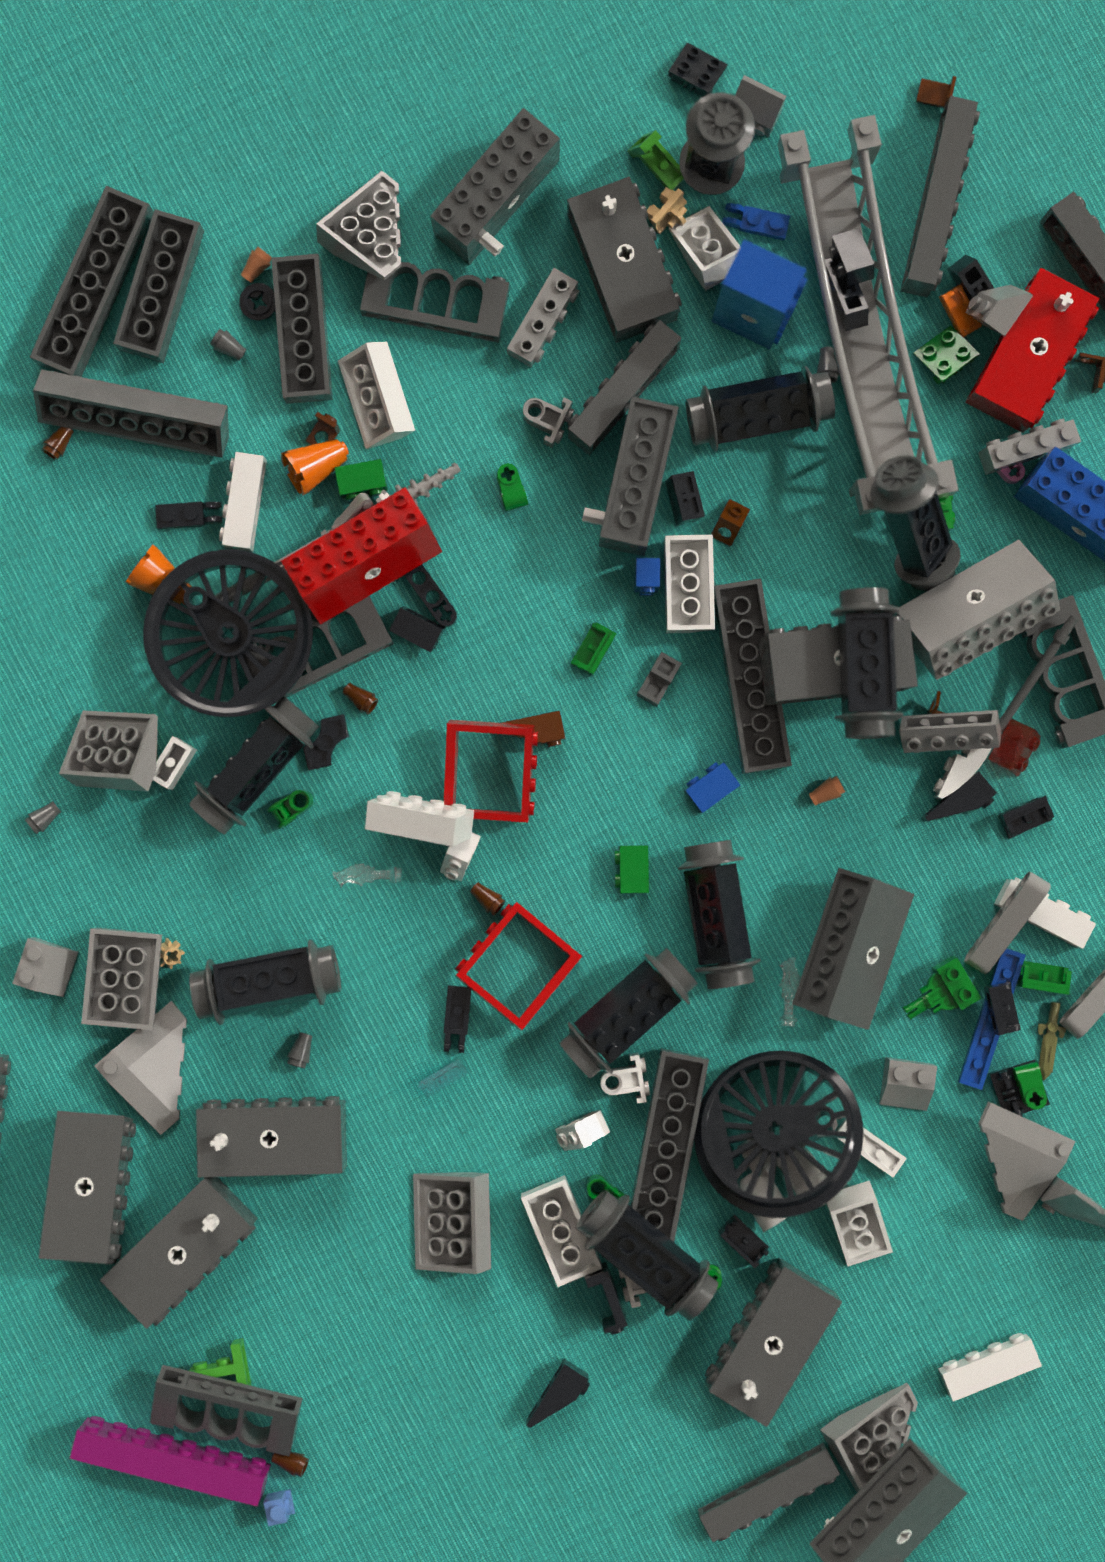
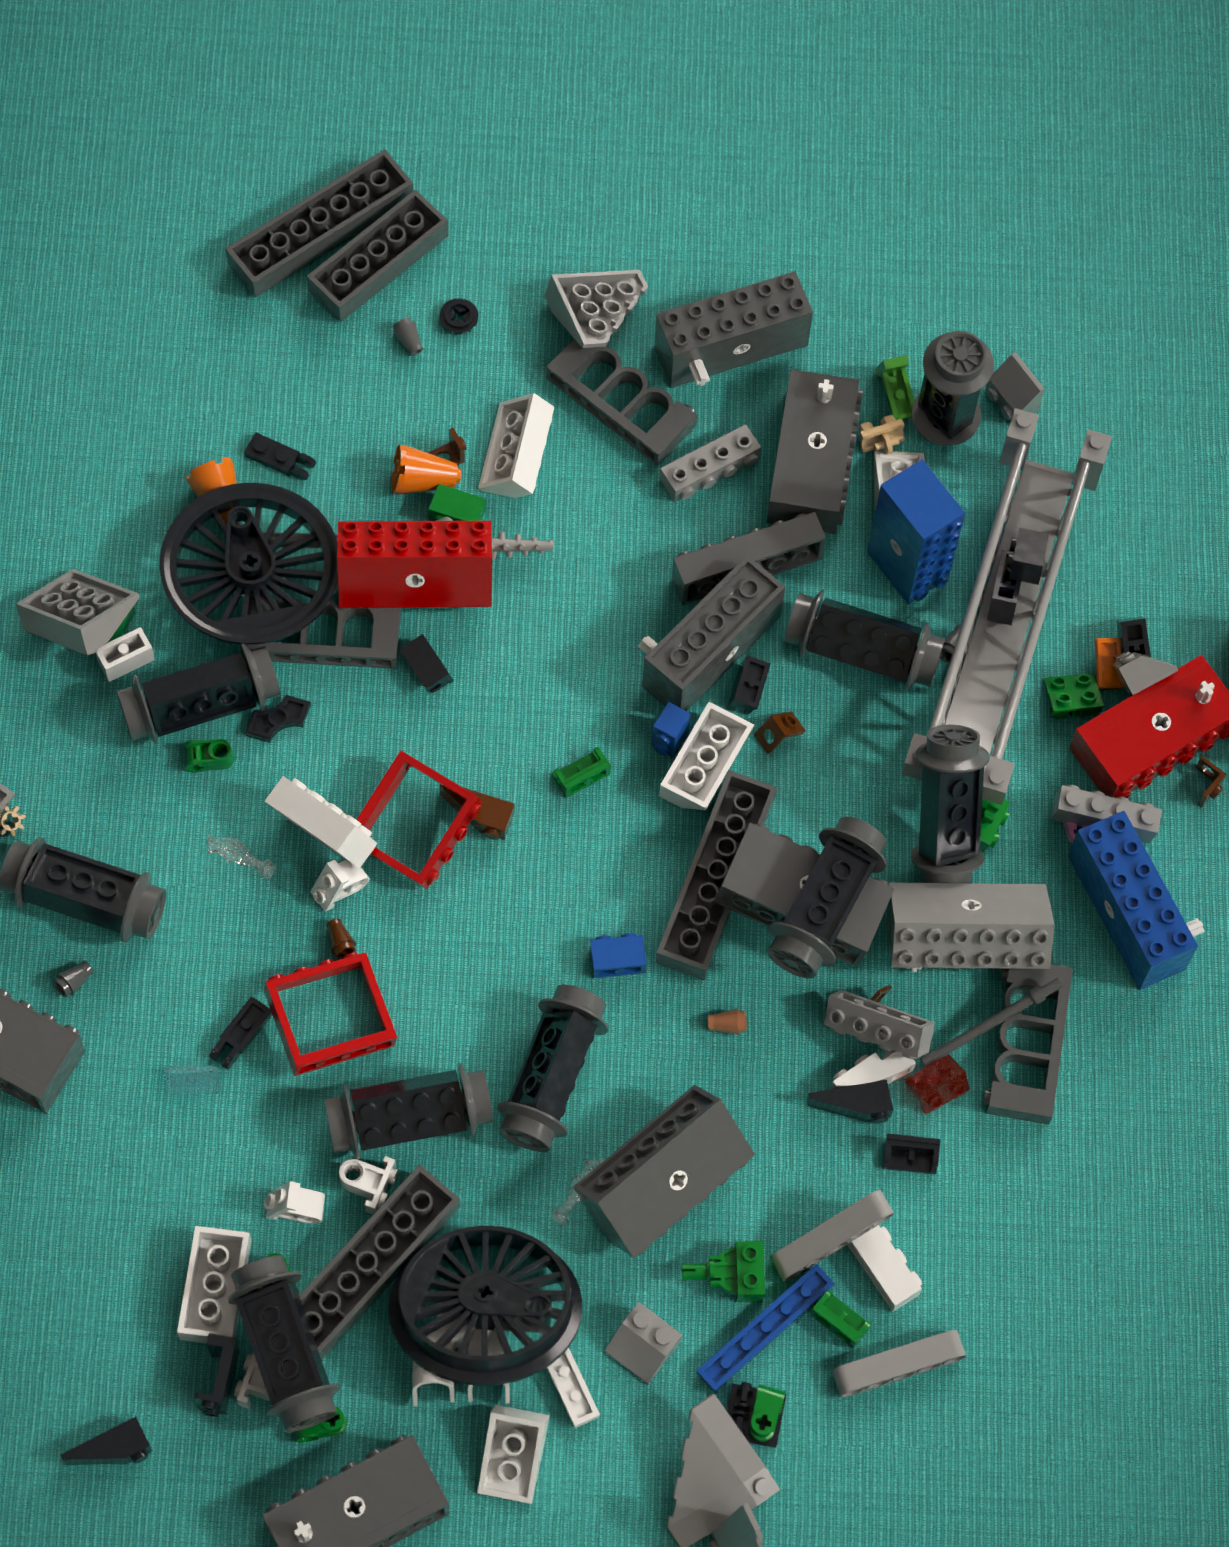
camera: 25 degrees right, 20 degrees down
dark grey brick [33,369,229,458] -> none
reddish brown cone [41,427,74,460] -> none
white brick [219,452,267,552] -> none
nougat cone [240,246,272,283] -> none
dark grey brick [271,254,333,404] -> none
reddish brown cone [342,683,378,714] -> none
black beam [404,564,457,627] -> none
light grey slope [413,1172,491,1274] -> none
green piece [497,463,528,511] -> none
light grey pin [523,398,574,448] -> none
green brick [615,845,649,893] -> none
dark grey slope [636,652,682,707] -> none
black hinge [668,42,728,97] -> none
black hinge [718,1214,769,1268] -> none
blue hinge [722,203,790,241] -> none
dark grey brick [900,96,980,297] -> none
reddish brown bracket [916,76,956,108] -> none
black hinge [984,982,1021,1035] -> none
olive sword [1038,1002,1066,1081] -> none

